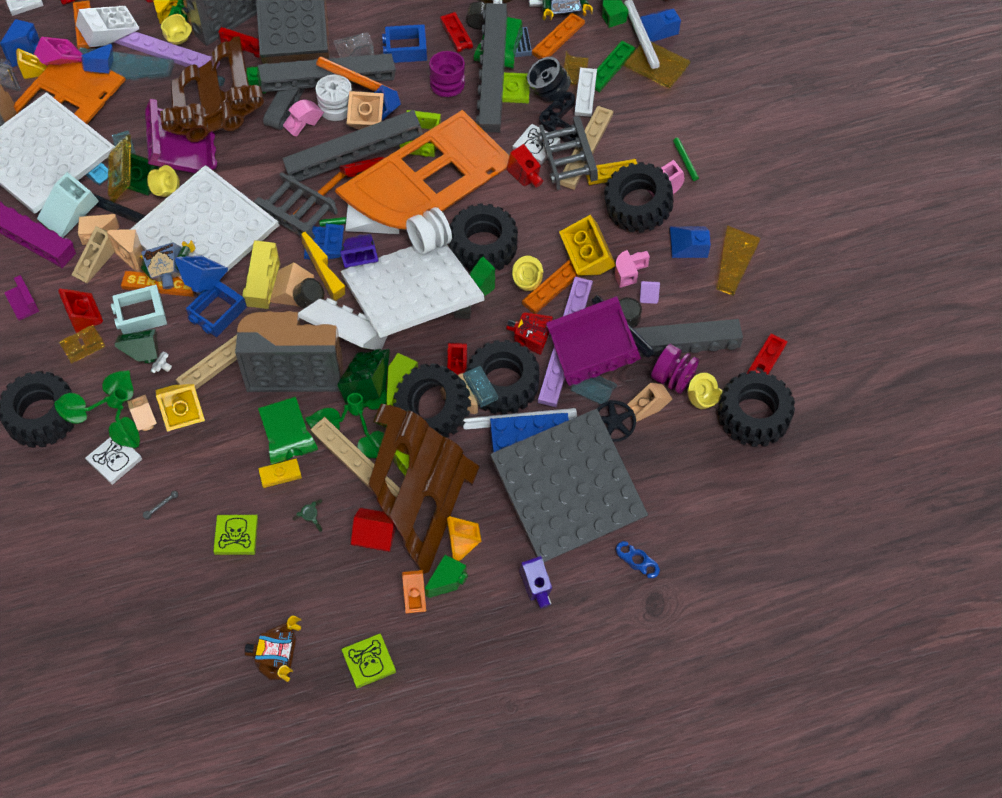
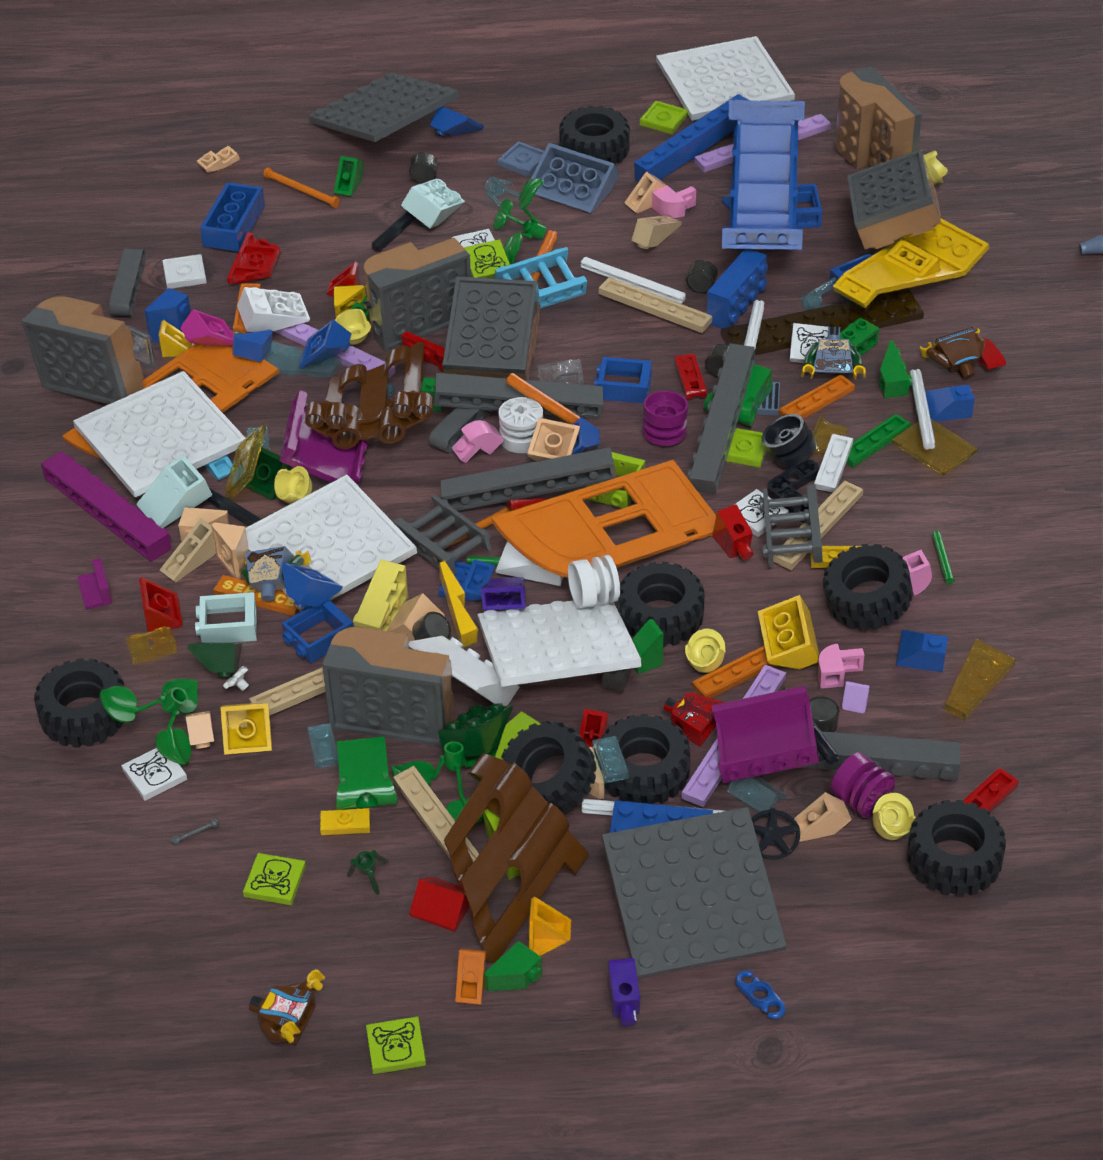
camera: 15 degrees right, 15 degrees down
none -> blue slope [299,319,351,368]
none -> clear light blue plate [307,723,339,769]

